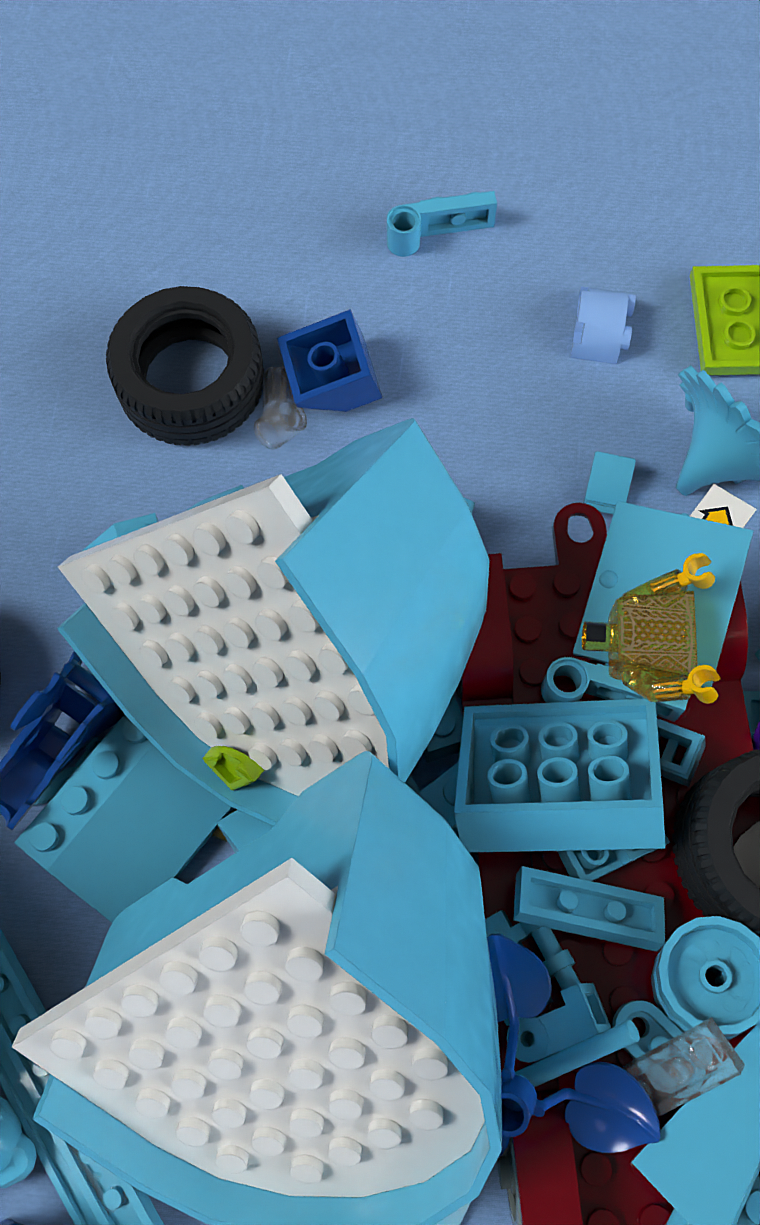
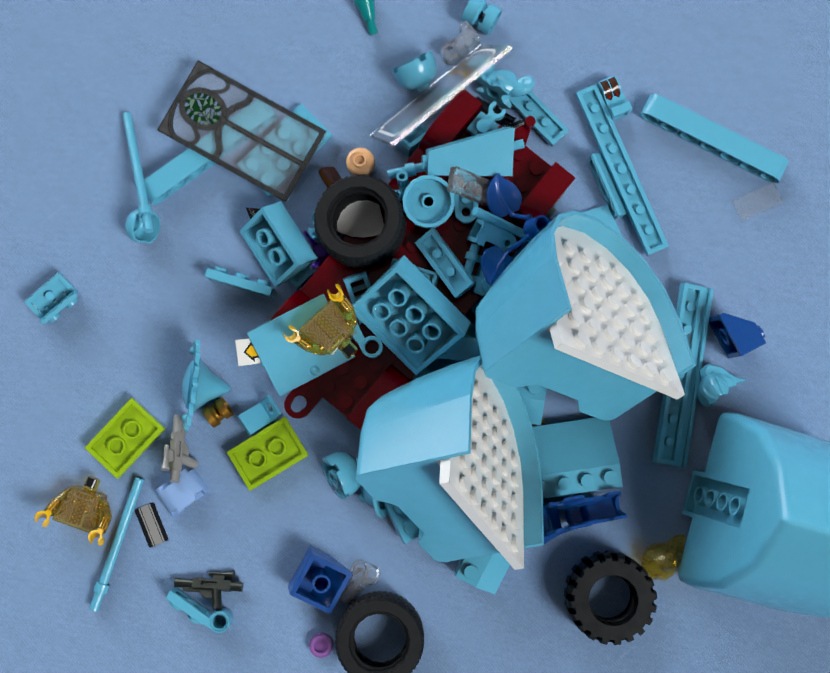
camera: 135 degrees left, 15 degrees up
lime tile [202,746,264,791] -> none
none -> clear yellow torso [35,476,112,546]
none -> medium azure bar [89,477,144,611]
none -> sticker [135,502,168,548]
none -> light grey piece [161,415,198,483]
none -> pearl dark grey piece [174,570,244,610]
none -> pearl gold wheel [202,397,234,428]
none -> lime plate [227,416,309,491]
none -> medium lavender tile [309,633,333,658]

